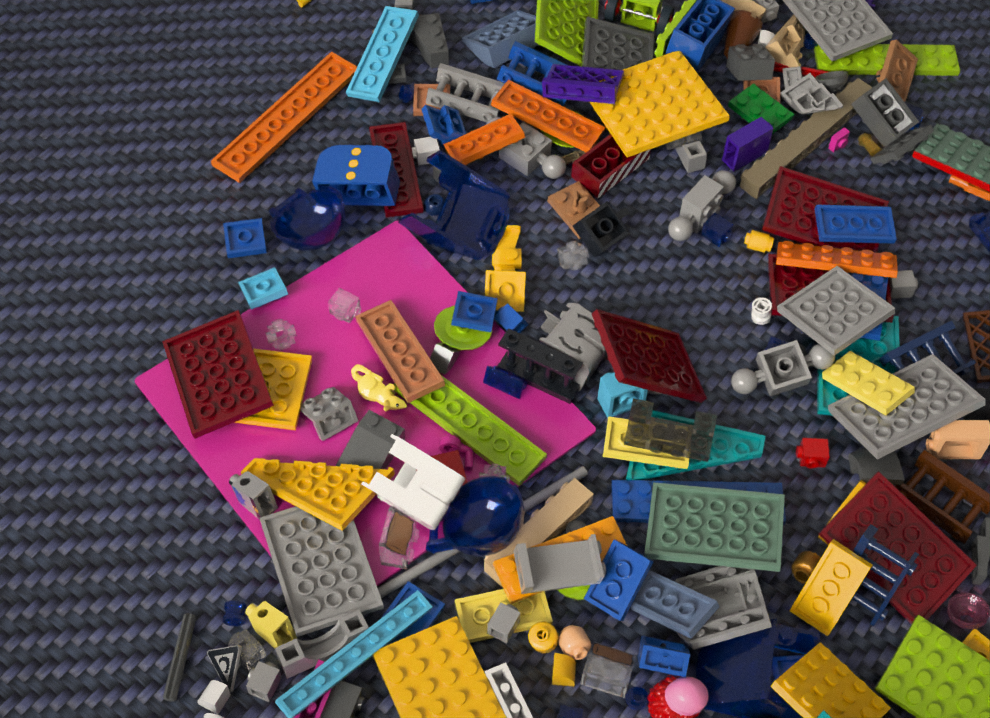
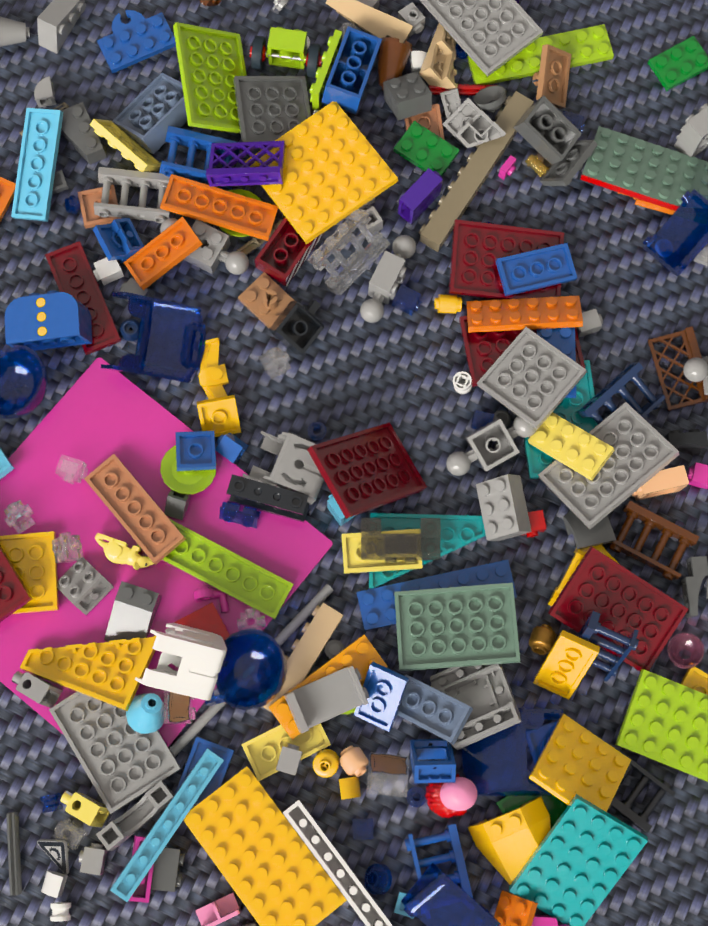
camera: 15 degrees left, 20 degrees up
none -> clear brick [52,532,83,563]
none -> light yellow plate [90,119,161,172]
none -> medium azure cone [126,693,167,734]
none -> clear fence [308,209,390,296]
none -> light grey brick [476,474,532,541]

